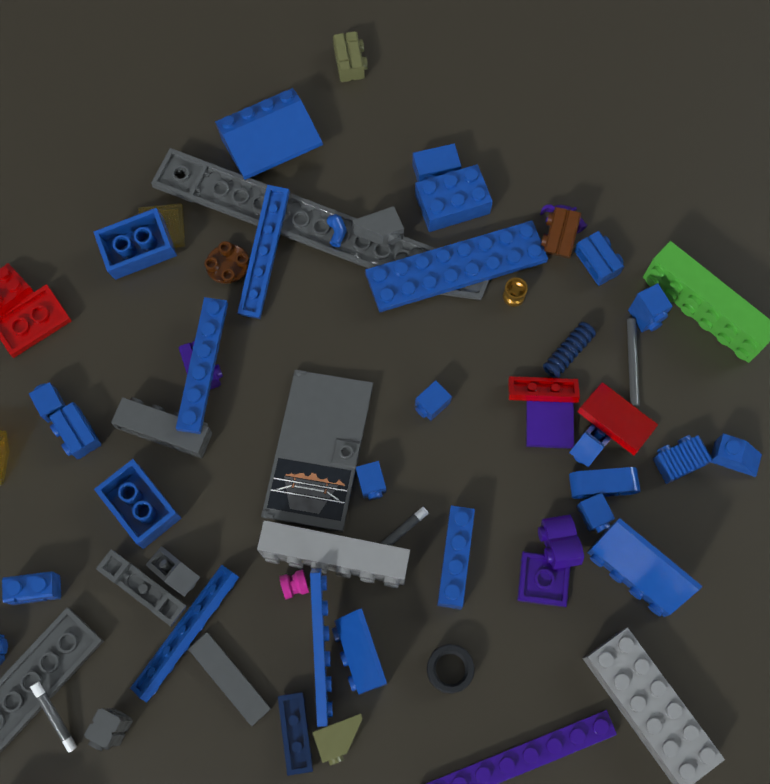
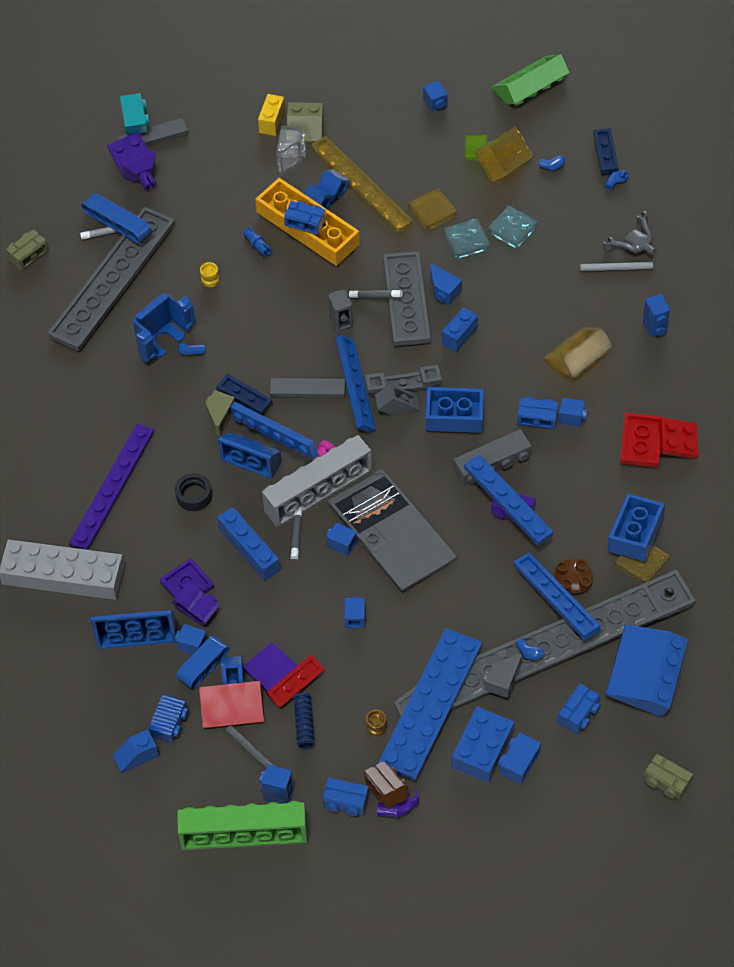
camera: 135 degrees right, 15 degrees down
none -> blue brick [557,684,601,734]

